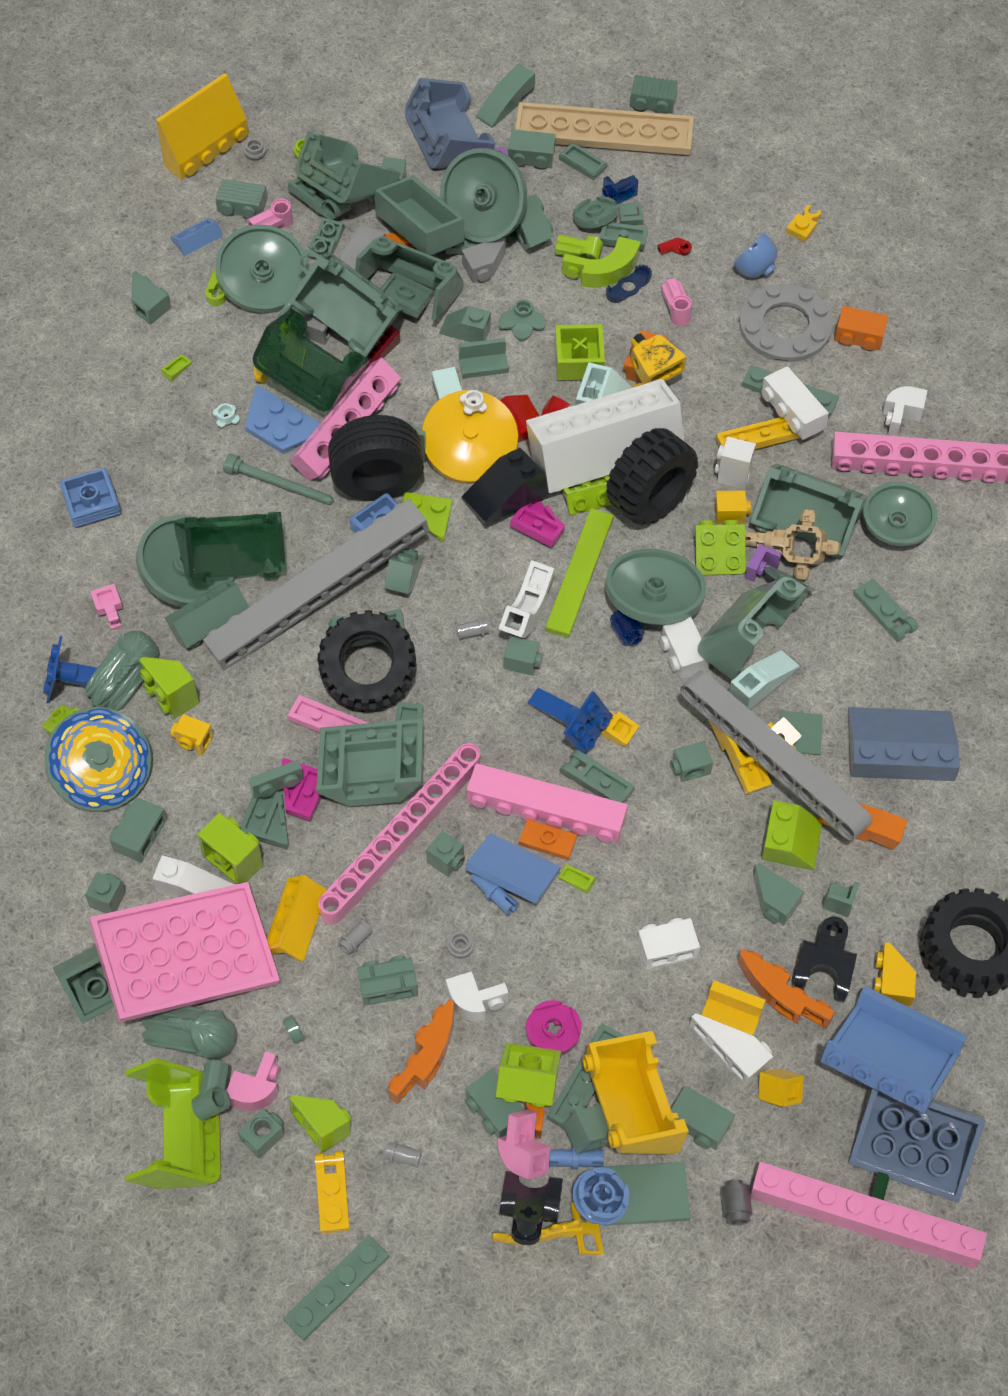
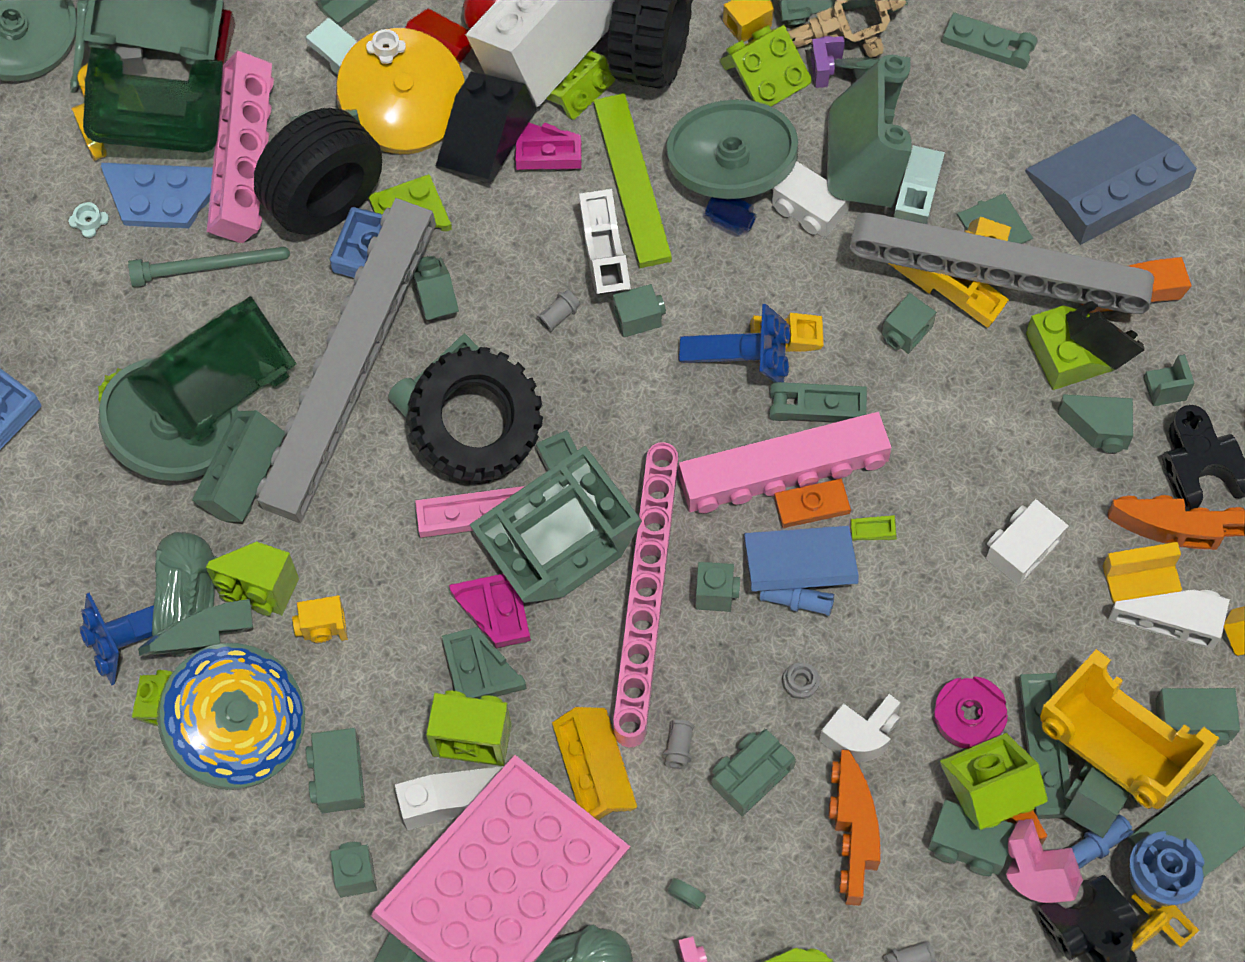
camera: 30 degrees left, 5 degrees up
bright pink plate [90,584,123,630] -> none
sand green plate [248,760,304,799] -> none
none -> sand green slope [138,599,253,656]
none -> pearl dark grey hinge [1066,301,1145,370]

